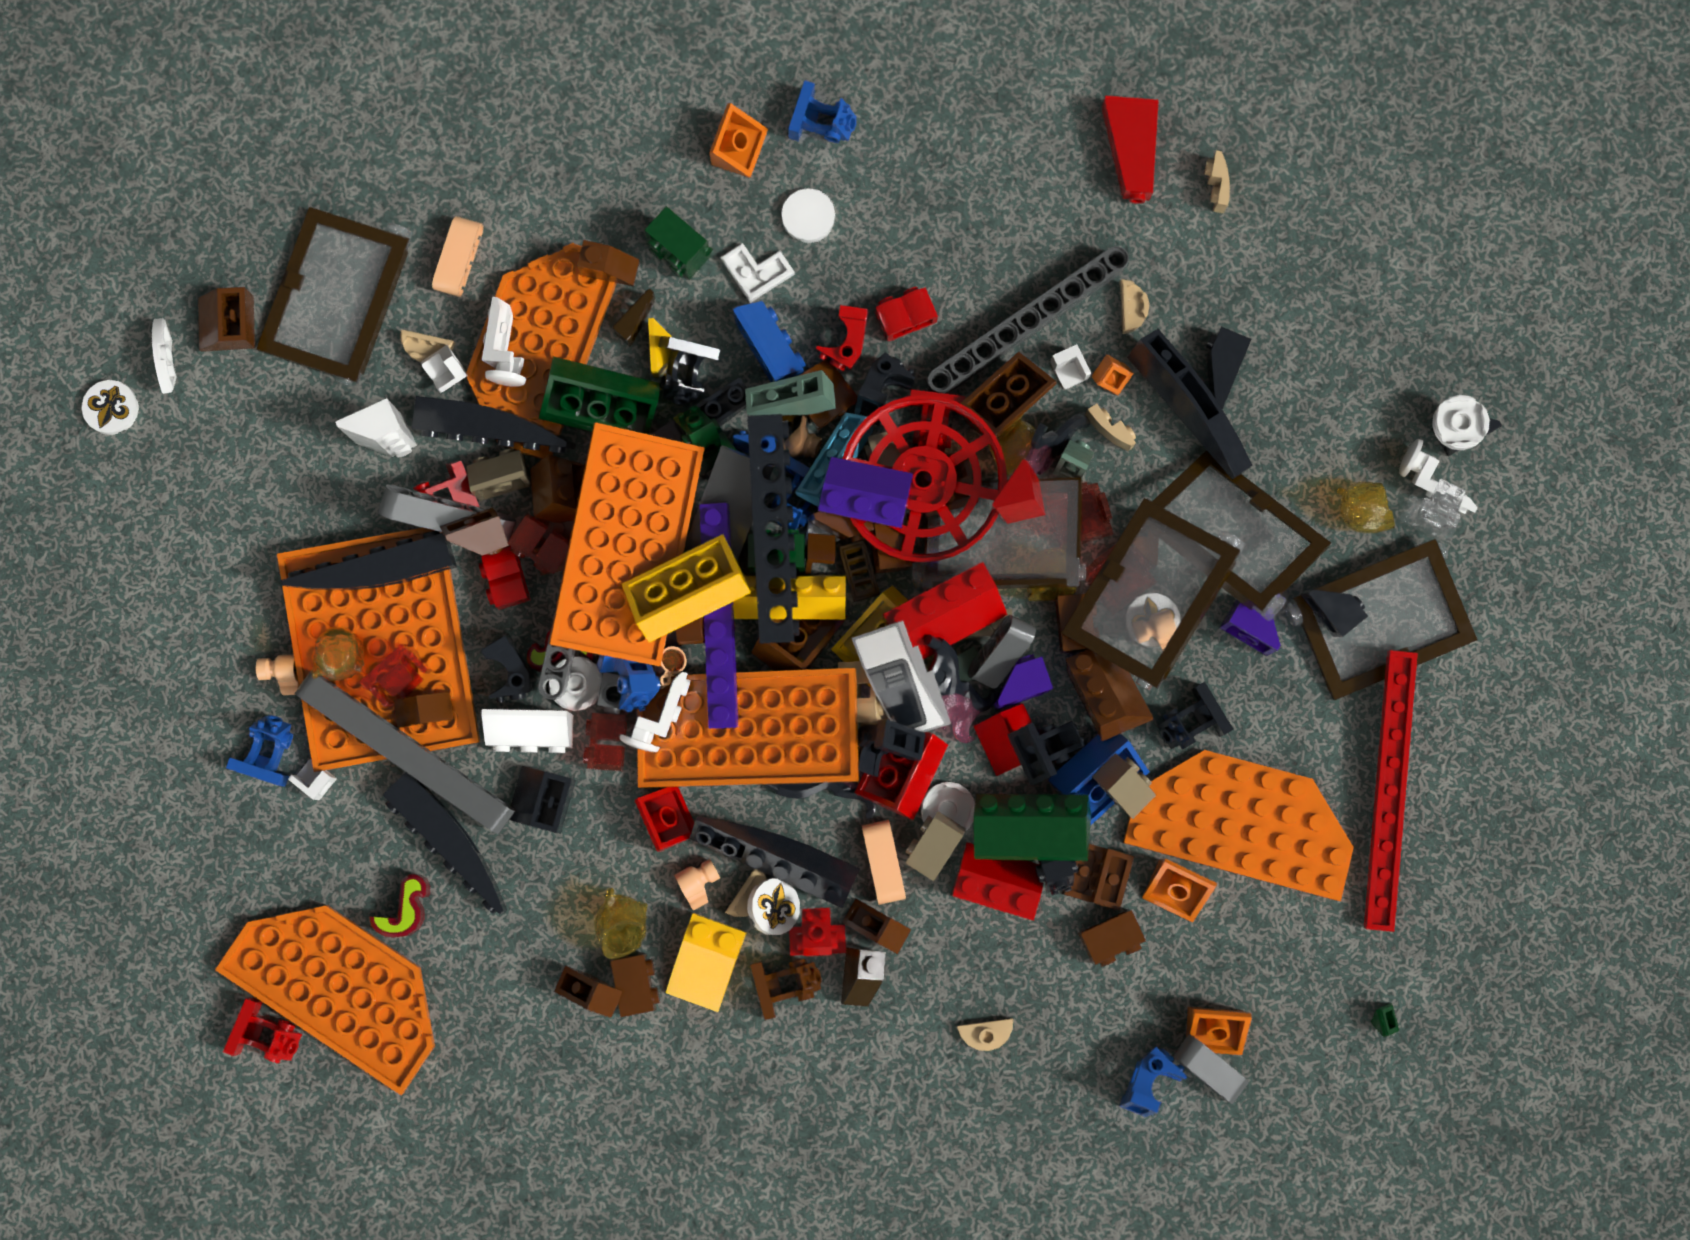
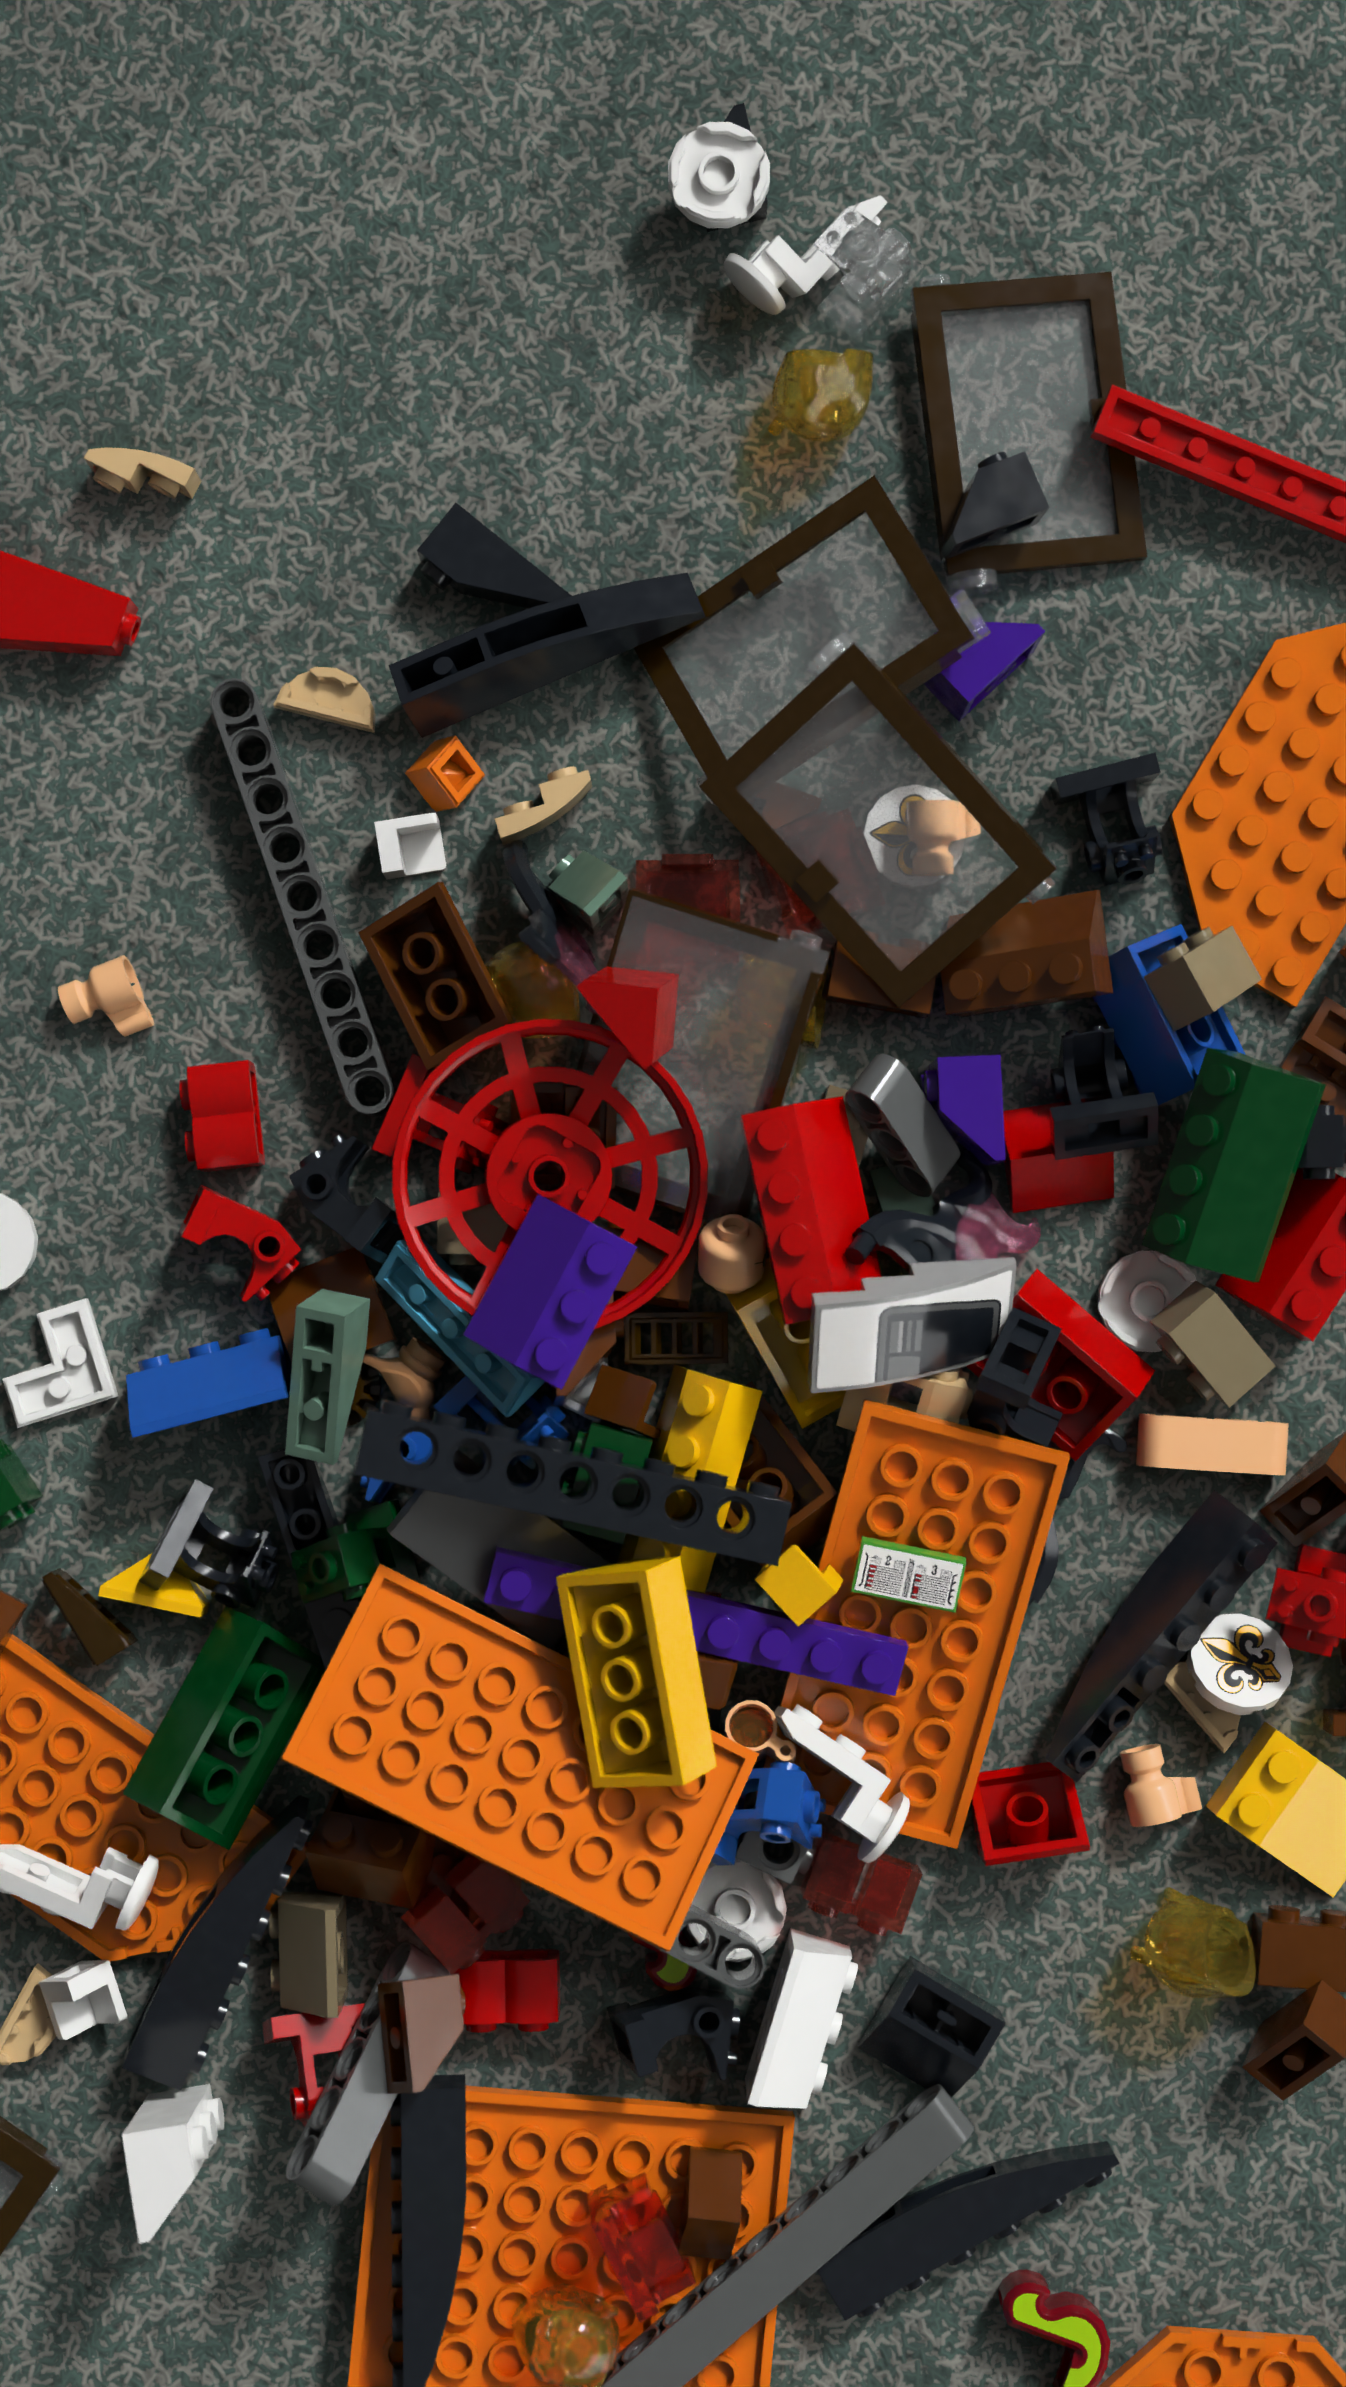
camera: 75 degrees left, 5 degrees up
none -> light nougat piece [58,955,154,1037]
none -> light nougat head [698,1214,767,1294]
none -> yellow panel [755,1545,844,1626]
none -> tile [851,1536,966,1613]

